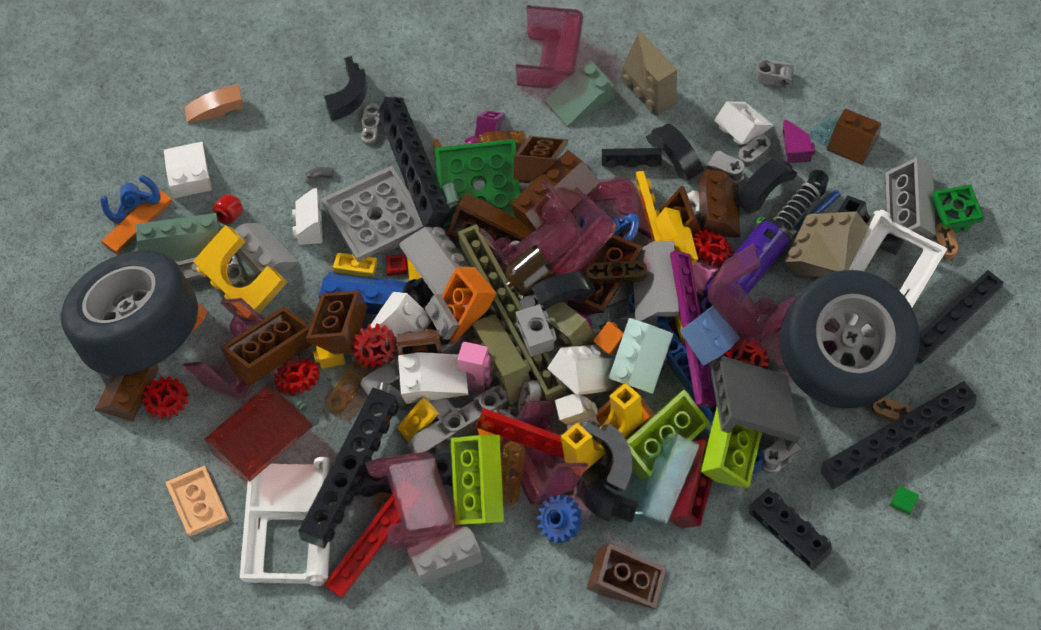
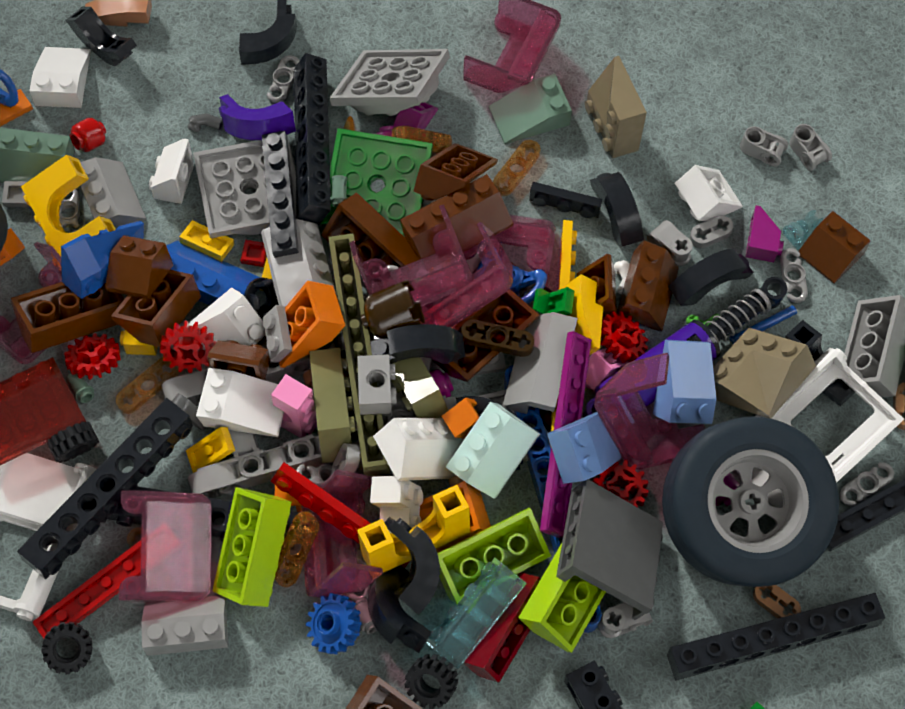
camera: 10 degrees right, 5 degrees up
none -> black tyre [41,622,93,675]
none -> black tyre [47,421,99,463]
none -> blue wedge [61,221,144,299]
none -> black arch [65,6,137,66]
none -> reddish brown slope [105,235,174,299]
none -> dark purple arch [219,94,296,140]
none -> plate [262,130,299,258]
none -> light grey piece [330,49,450,116]
none -> black tyre [404,654,458,709]
none -> clear orange beam [493,140,540,196]
none -> green bracket [533,287,575,315]
none -> medium blue slope [653,340,716,424]
none -> light grey piece [780,248,808,303]
none -> light grey piece [789,124,832,171]
none -> light grey piece [839,462,894,507]

